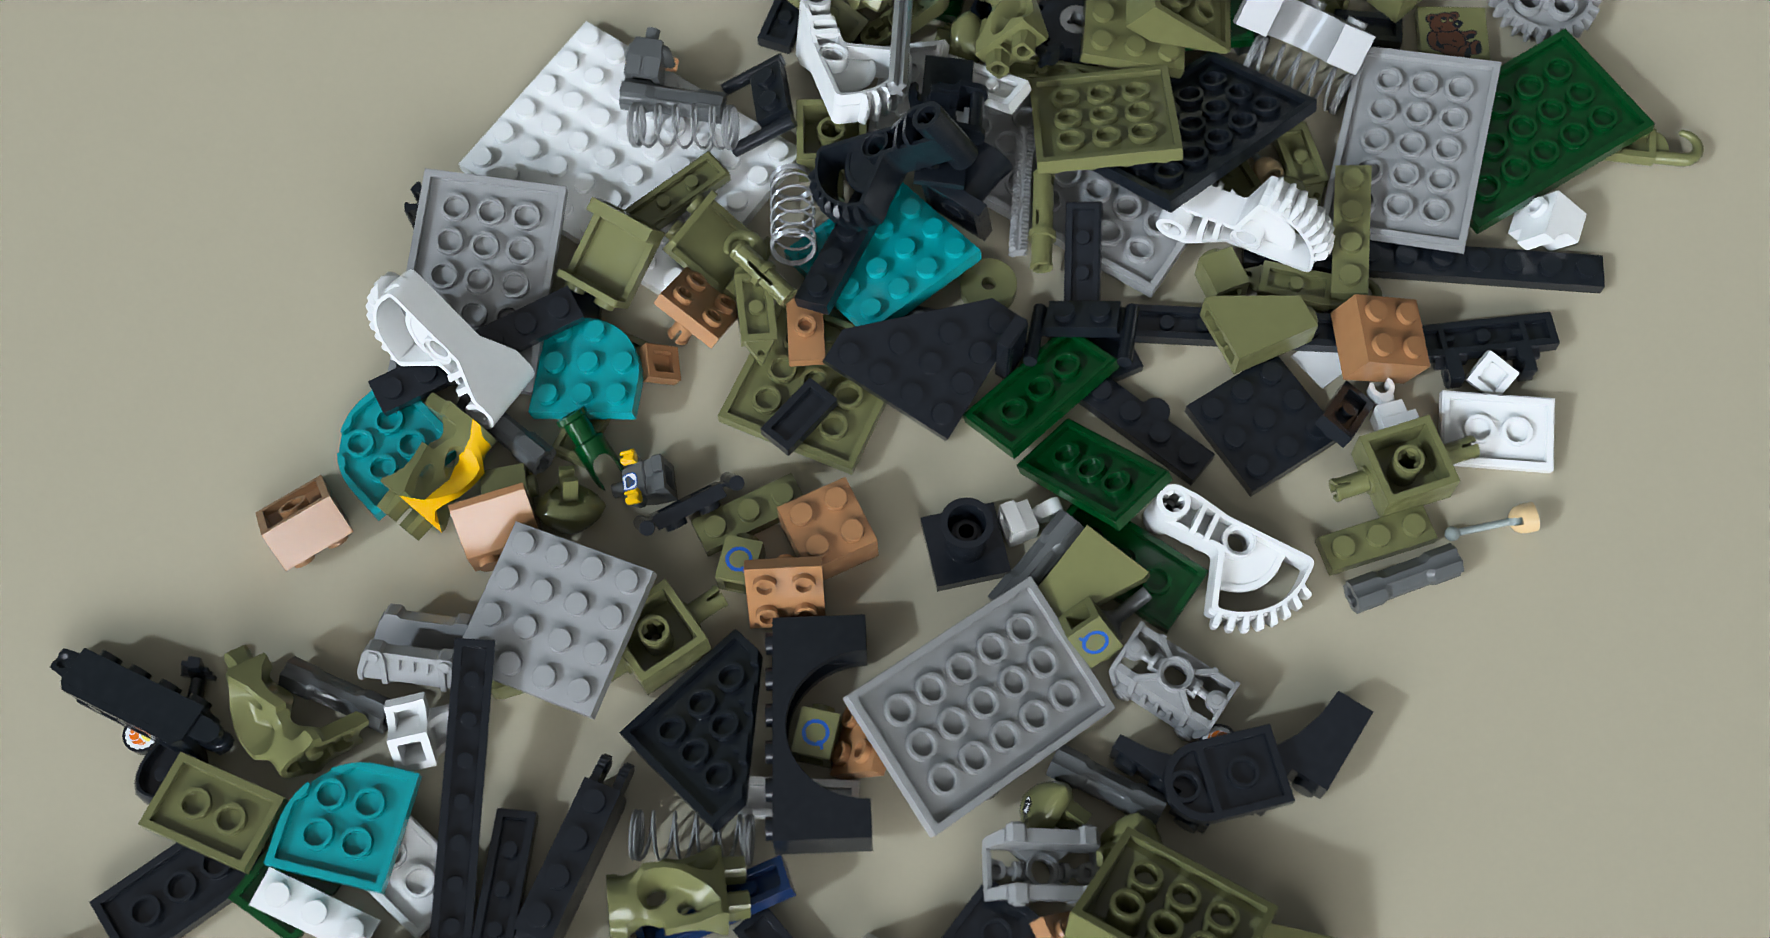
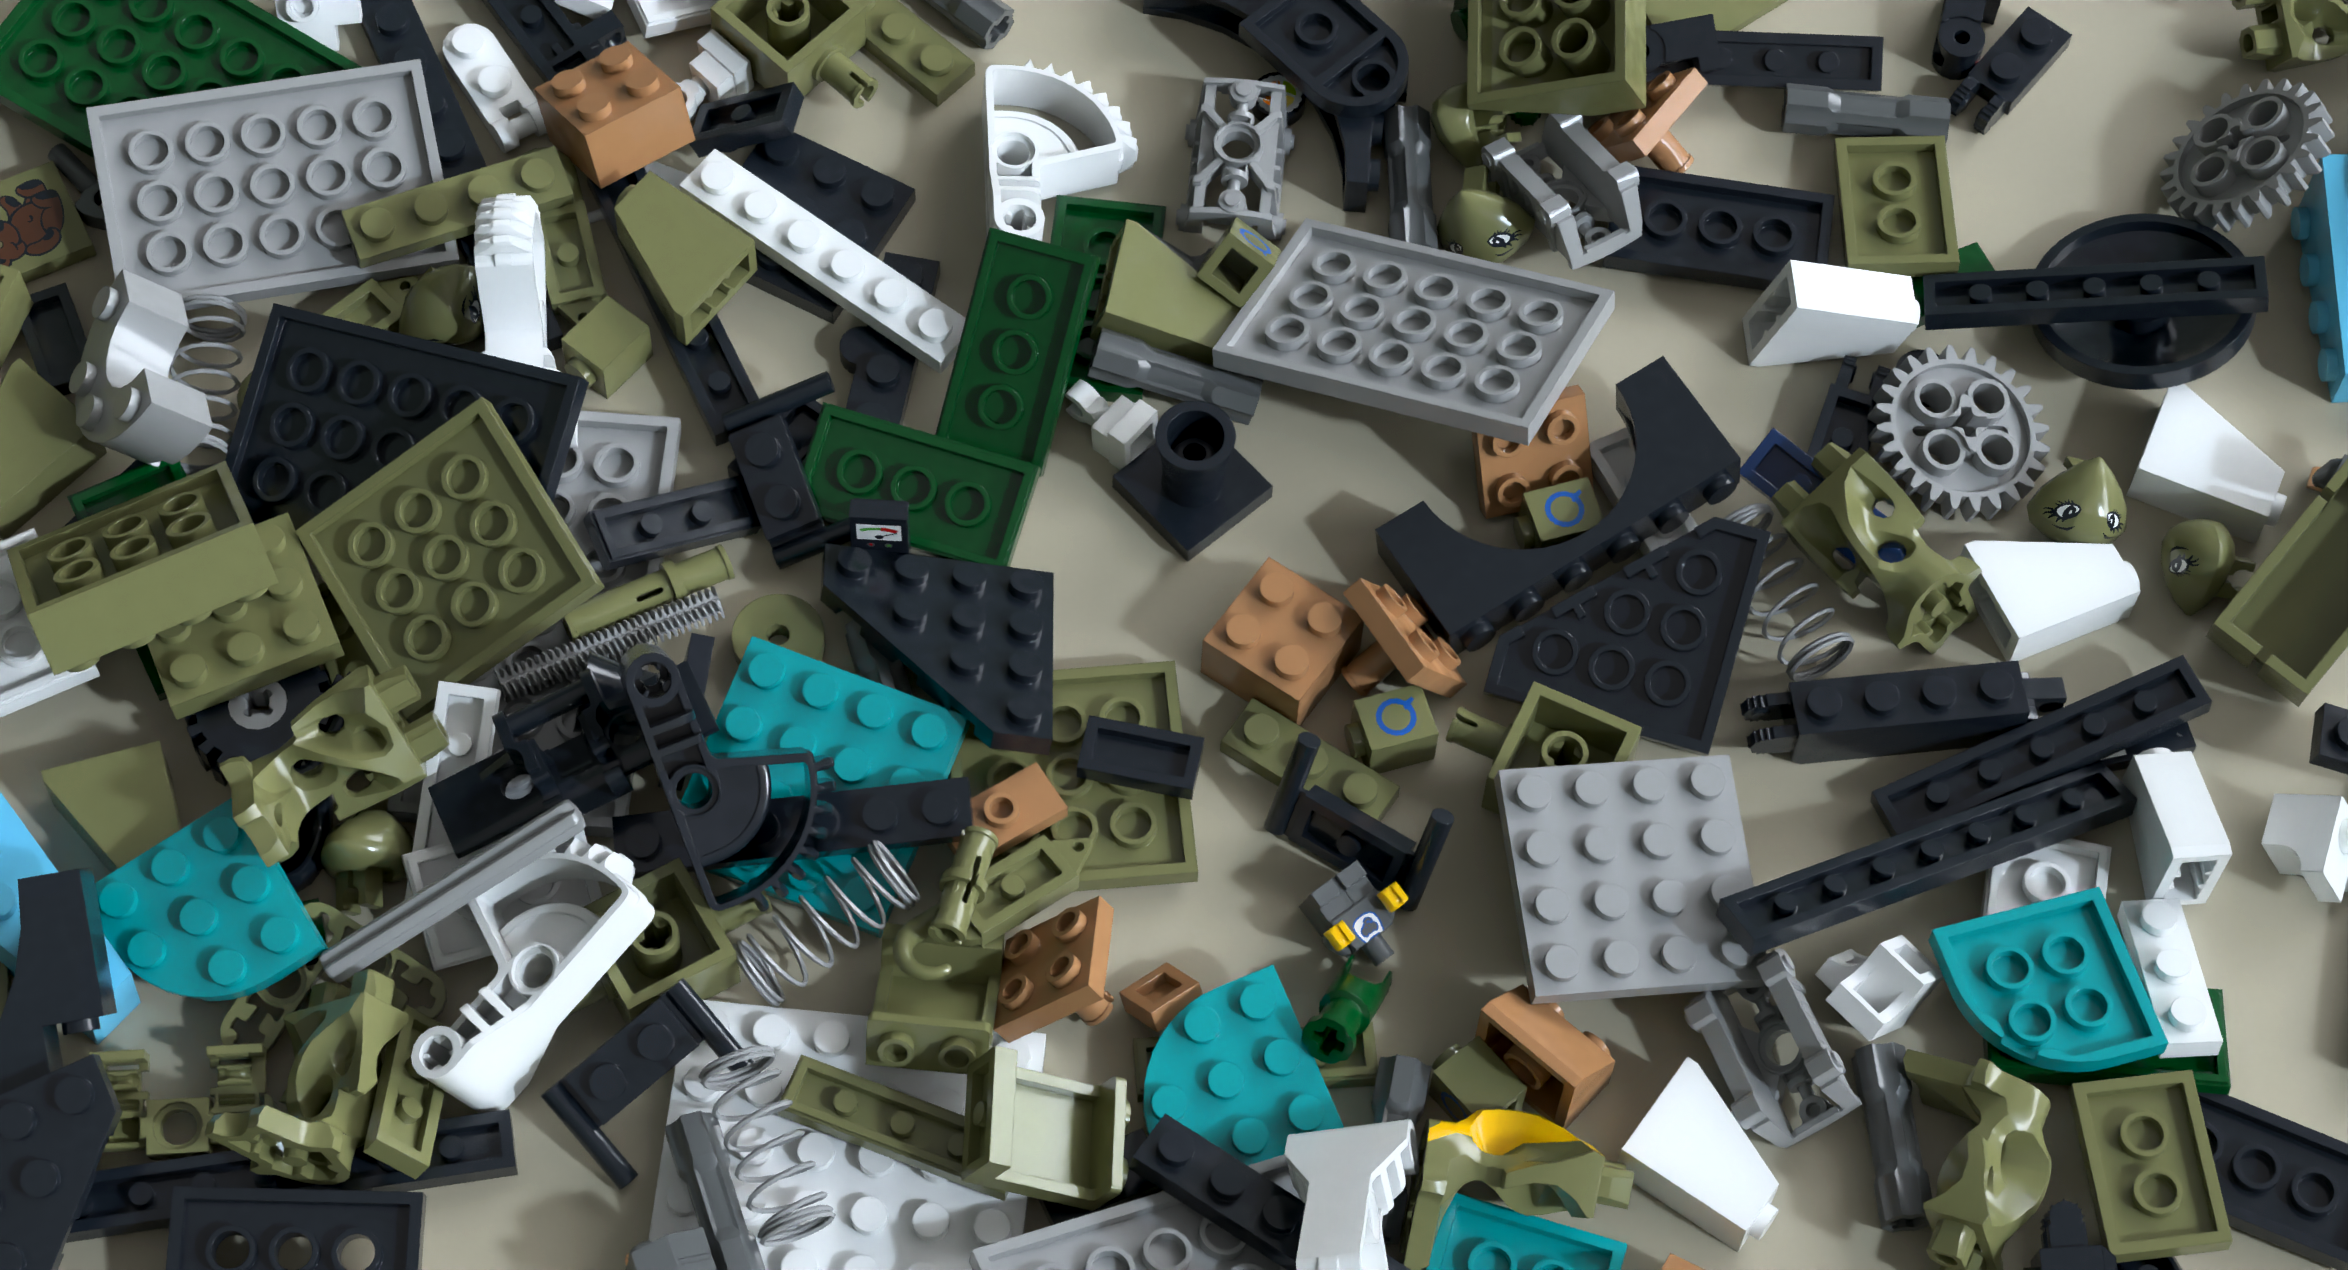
camera: 125 degrees left, 5 degrees down
olive piece [535,465,606,534] -> none
none -> white plate [442,24,547,153]
none -> white plate [679,149,966,374]
none -> white slope [1618,1057,1779,1252]

